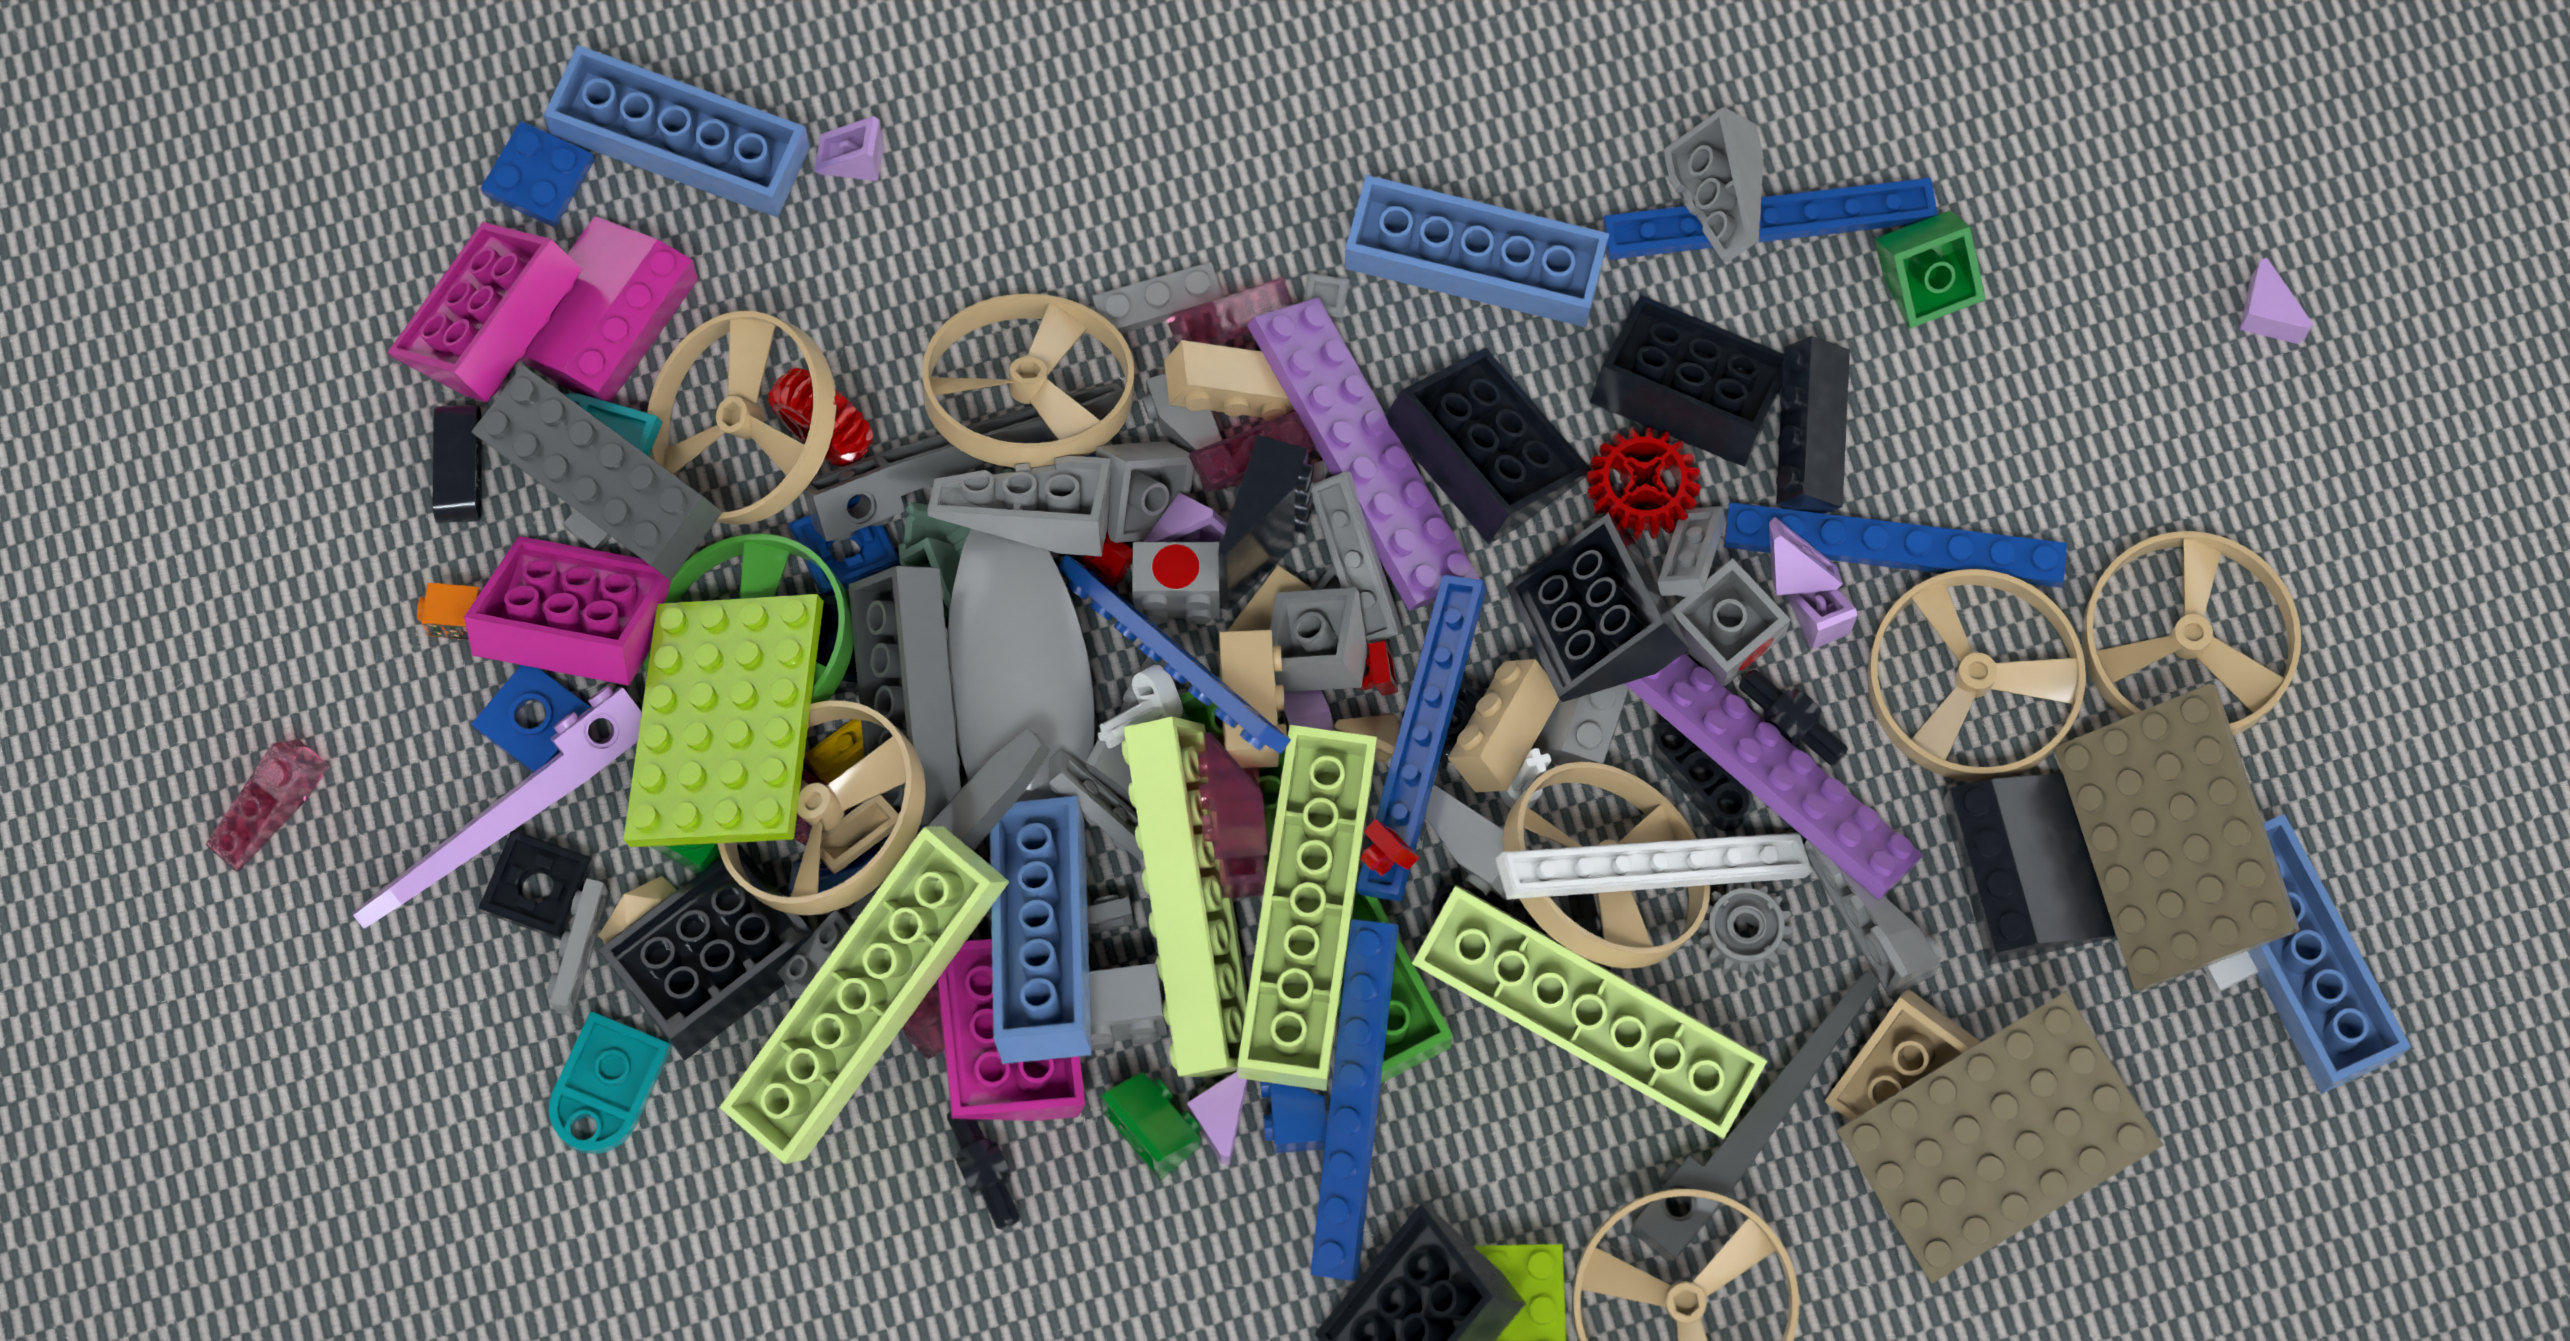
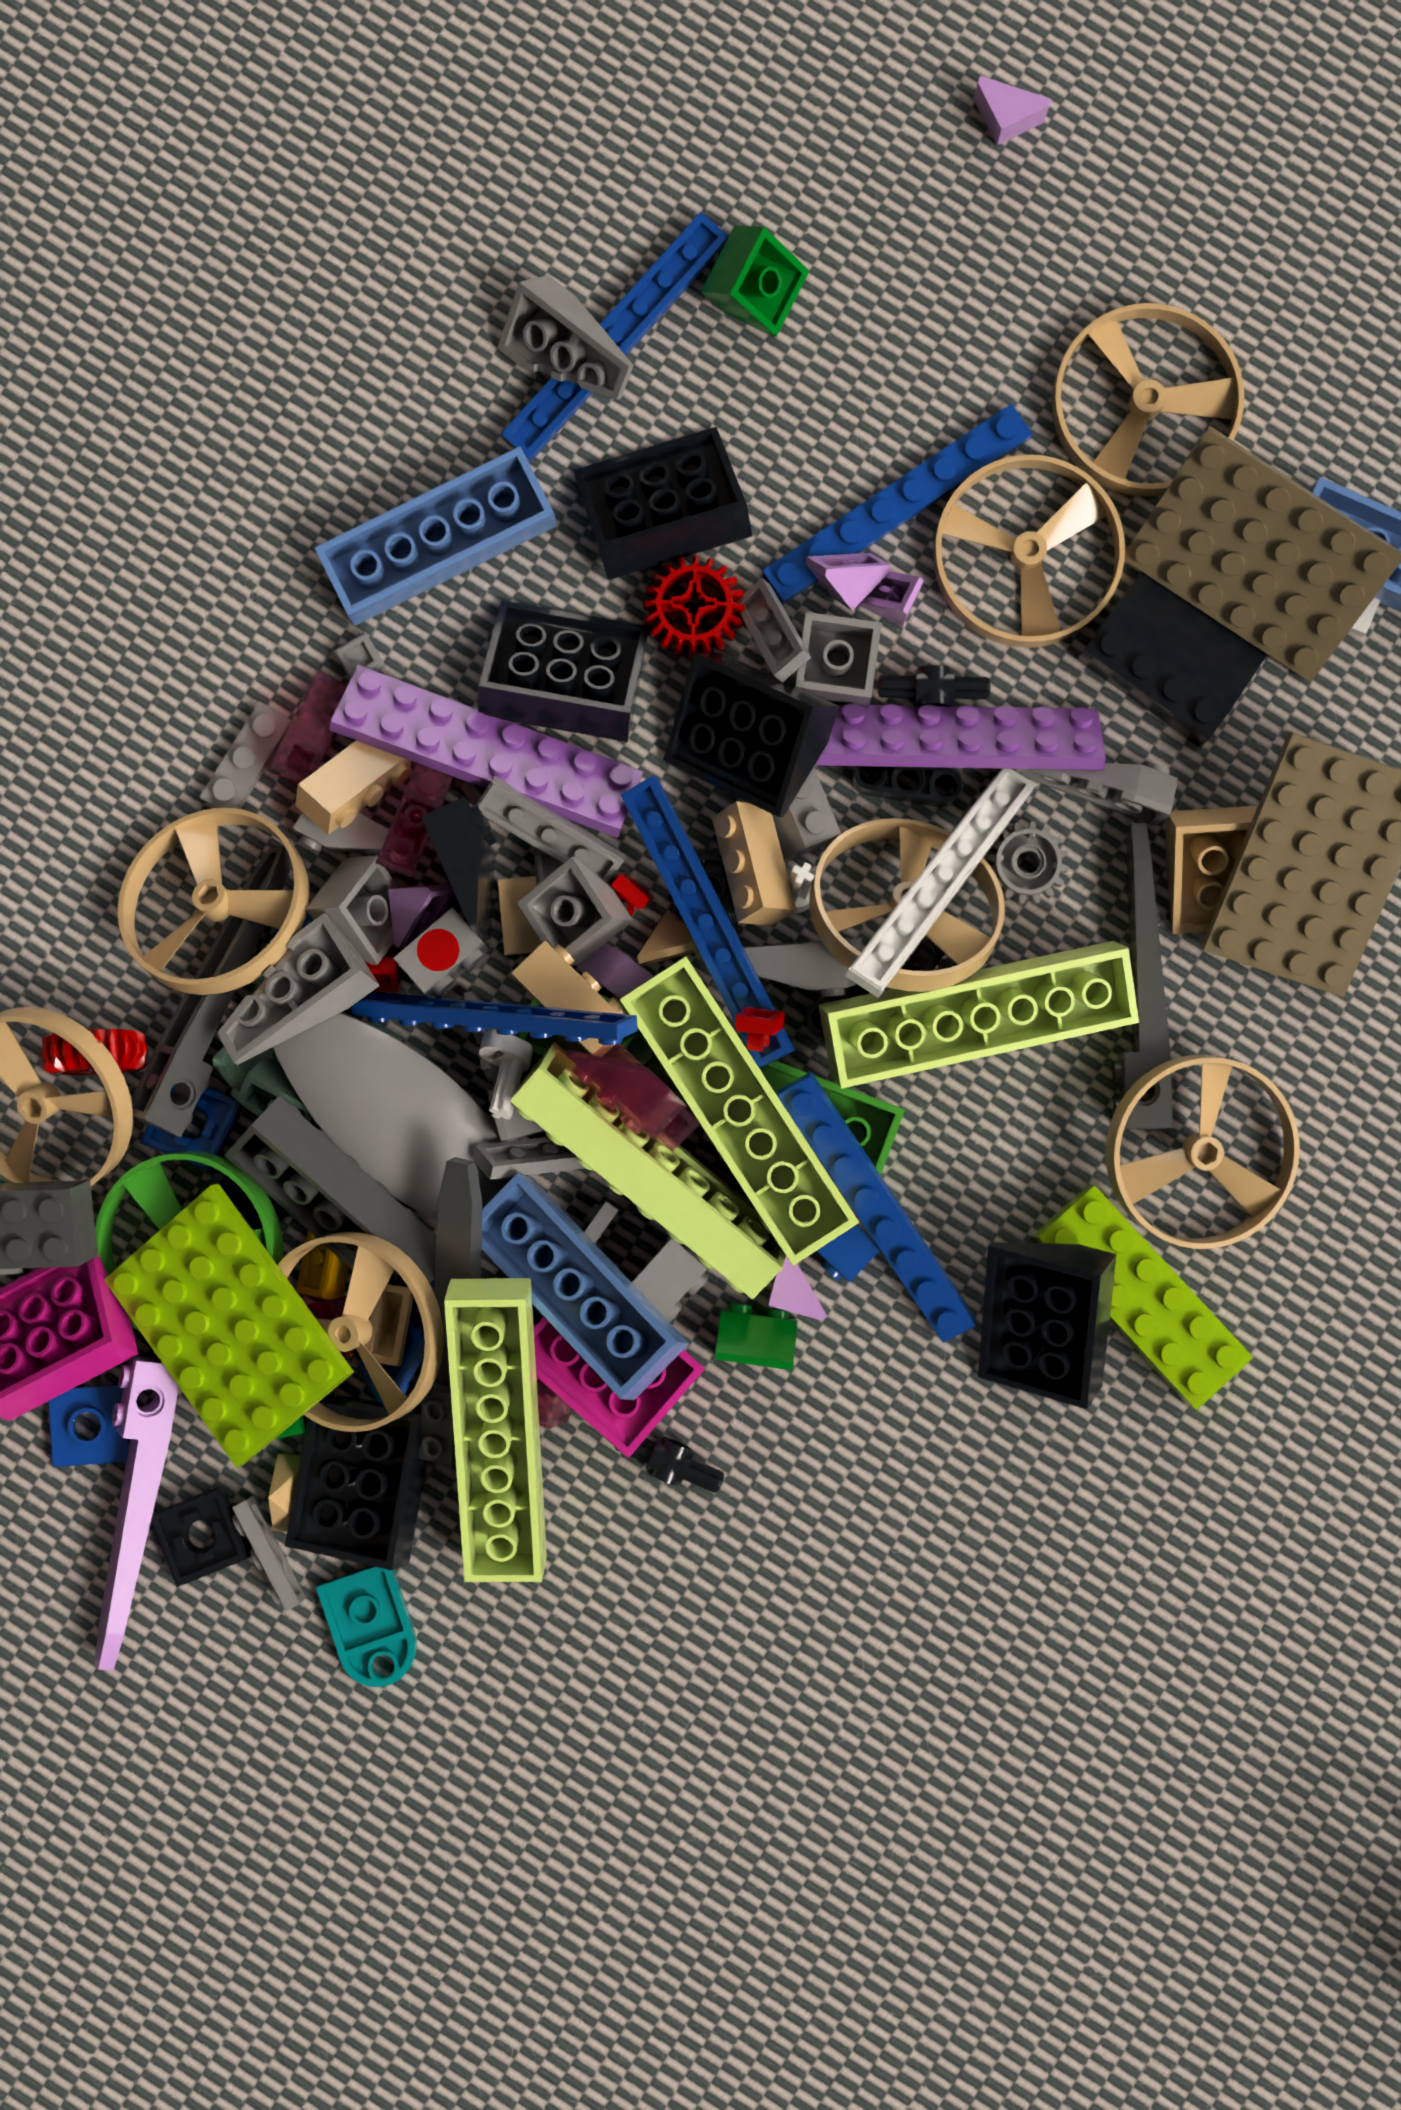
camera: 40 degrees left, 15 degrees up
black brick [1776,336,1850,514] -> none

